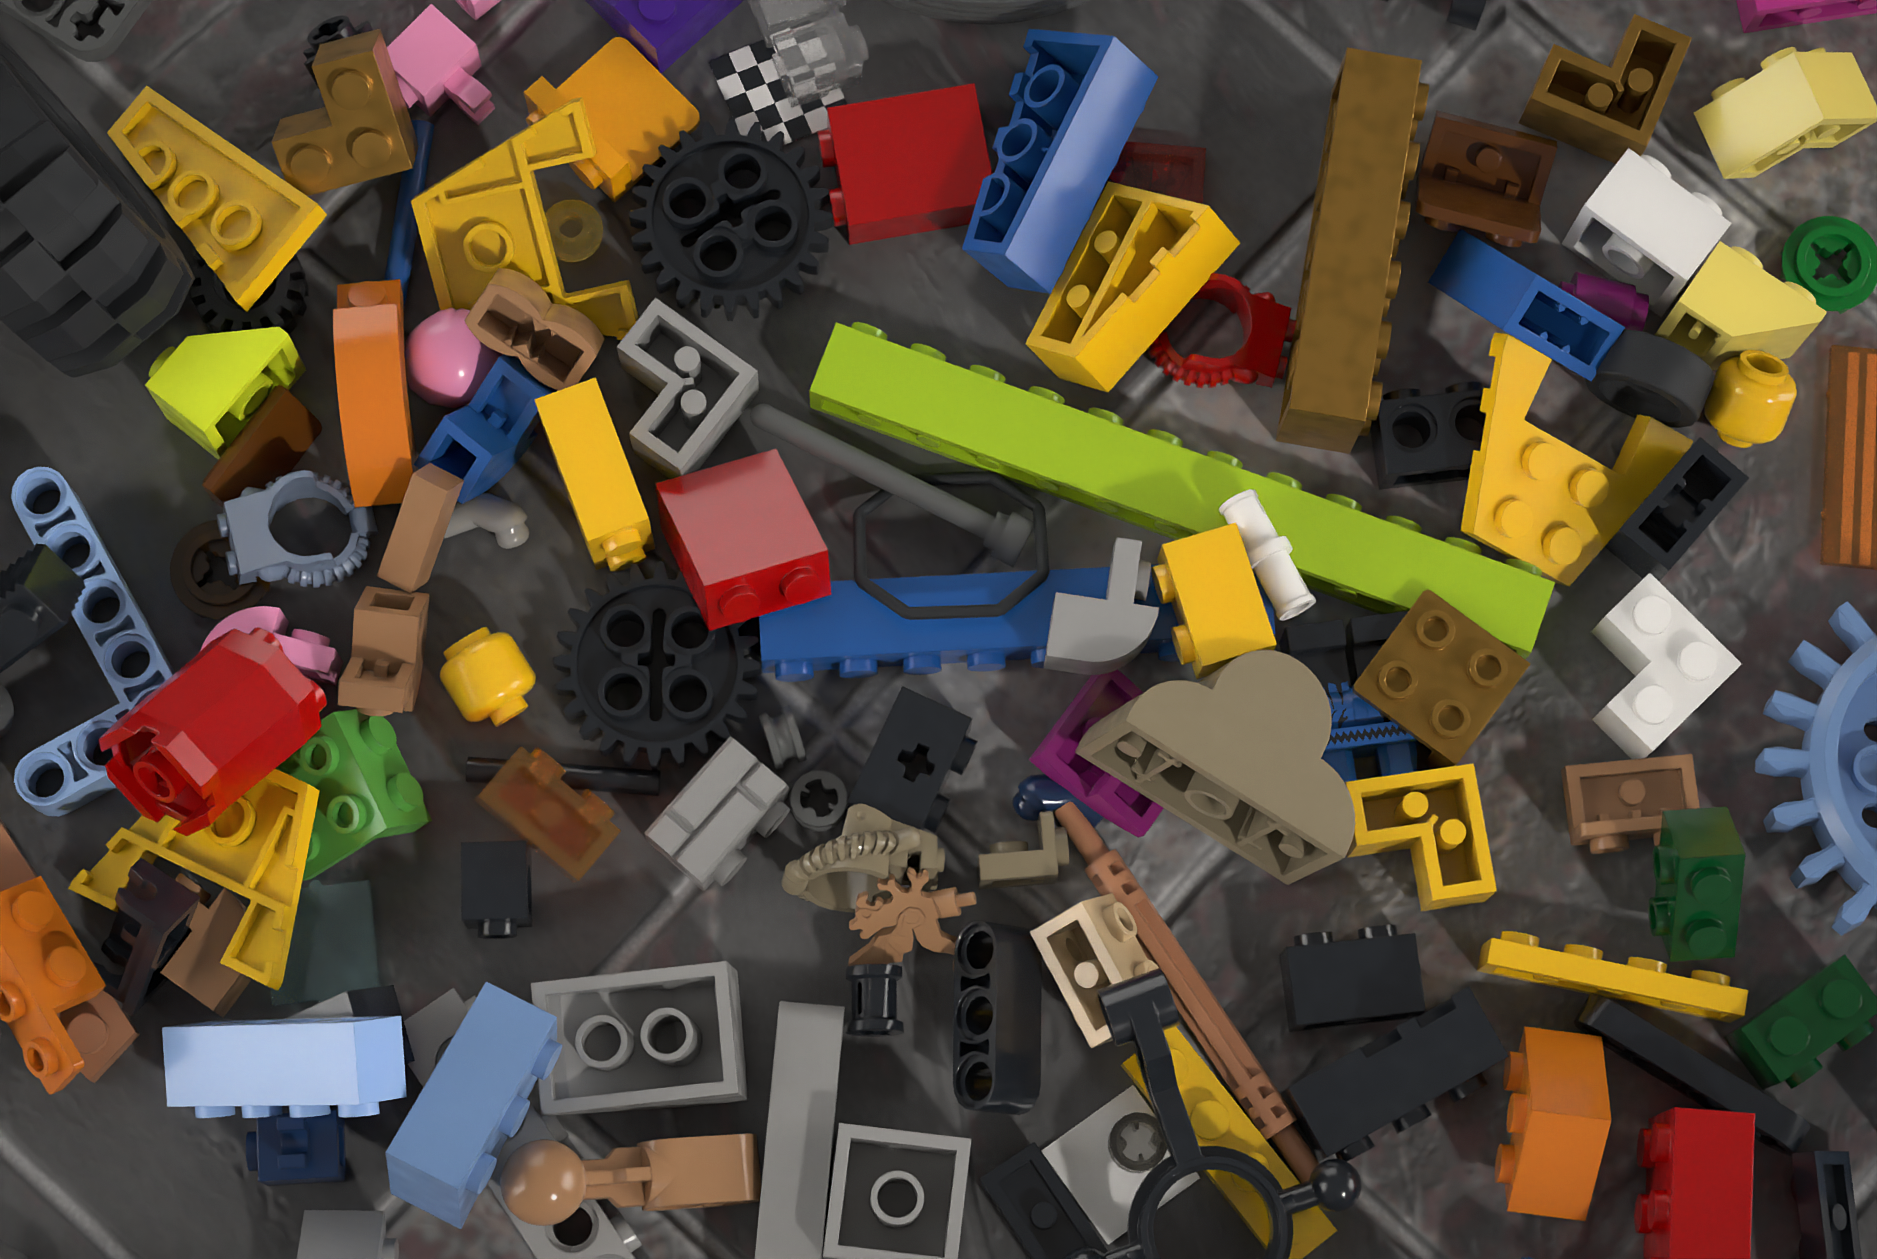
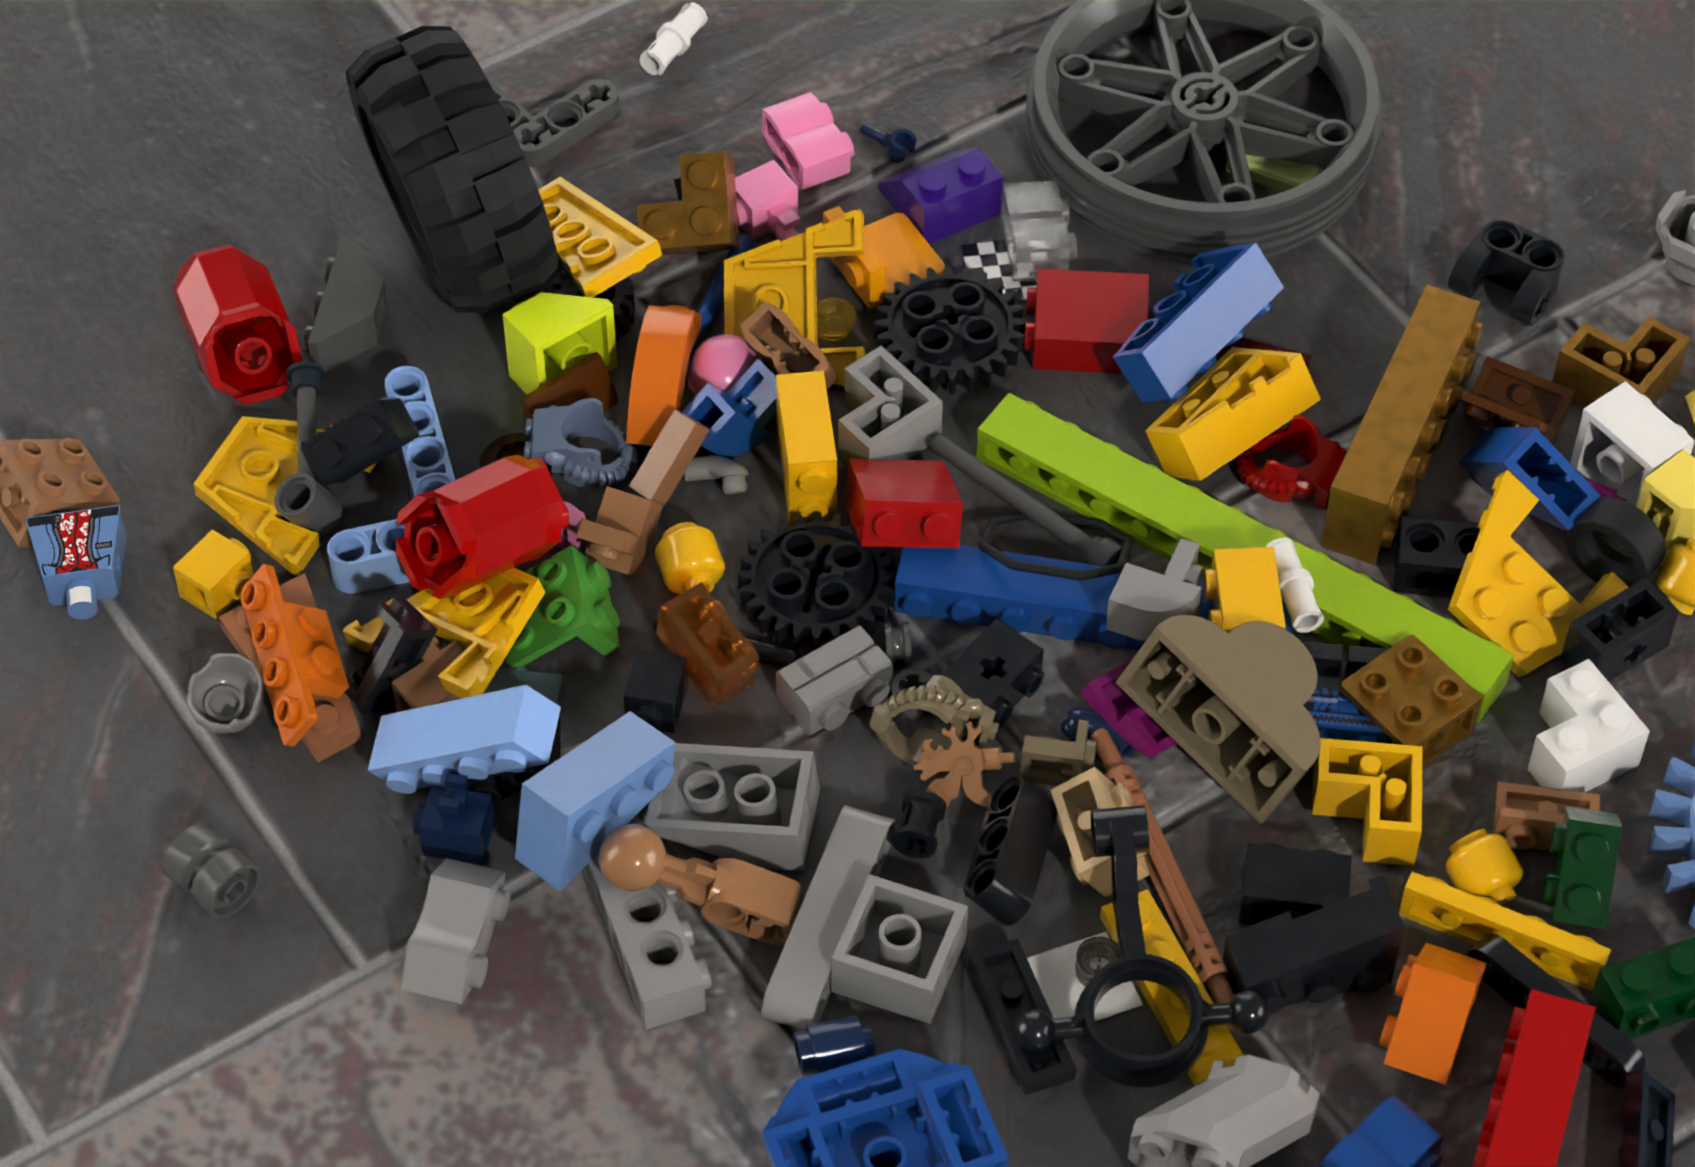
camera: 20 degrees right, 25 degrees down
none -> yellow head [1445,829,1523,906]

